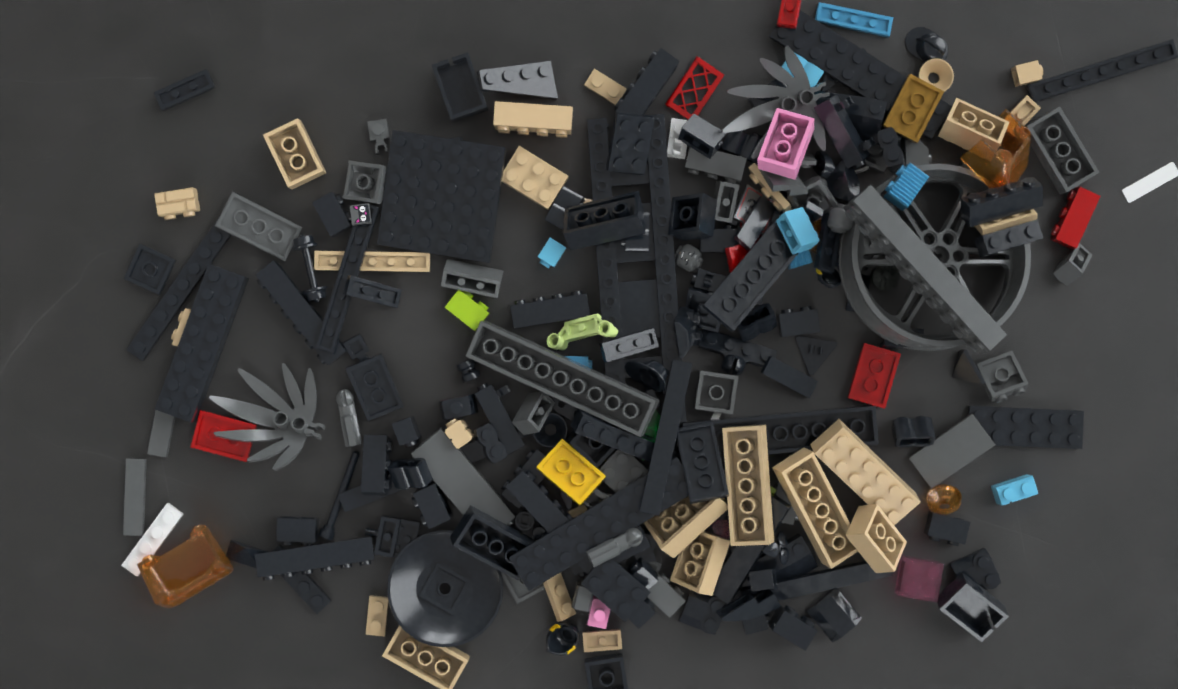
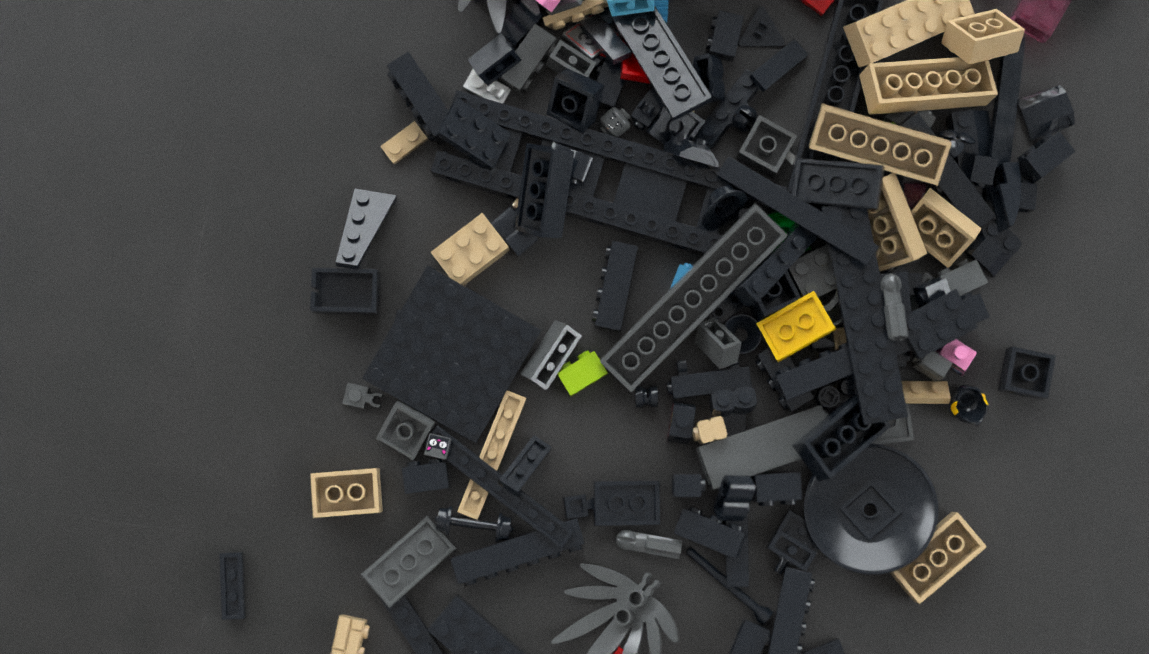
camera: 65 degrees left, 5 degrees down
tan plate [366,595,389,637] -> none
tan brick [493,101,573,138] -> none
medium azure brick [538,238,566,269] -> none
yellowish green plate [547,314,618,351] -> none
tan plate [583,629,622,652] -> none
plate [599,328,659,362] -> none
red window [665,56,724,120] -> none

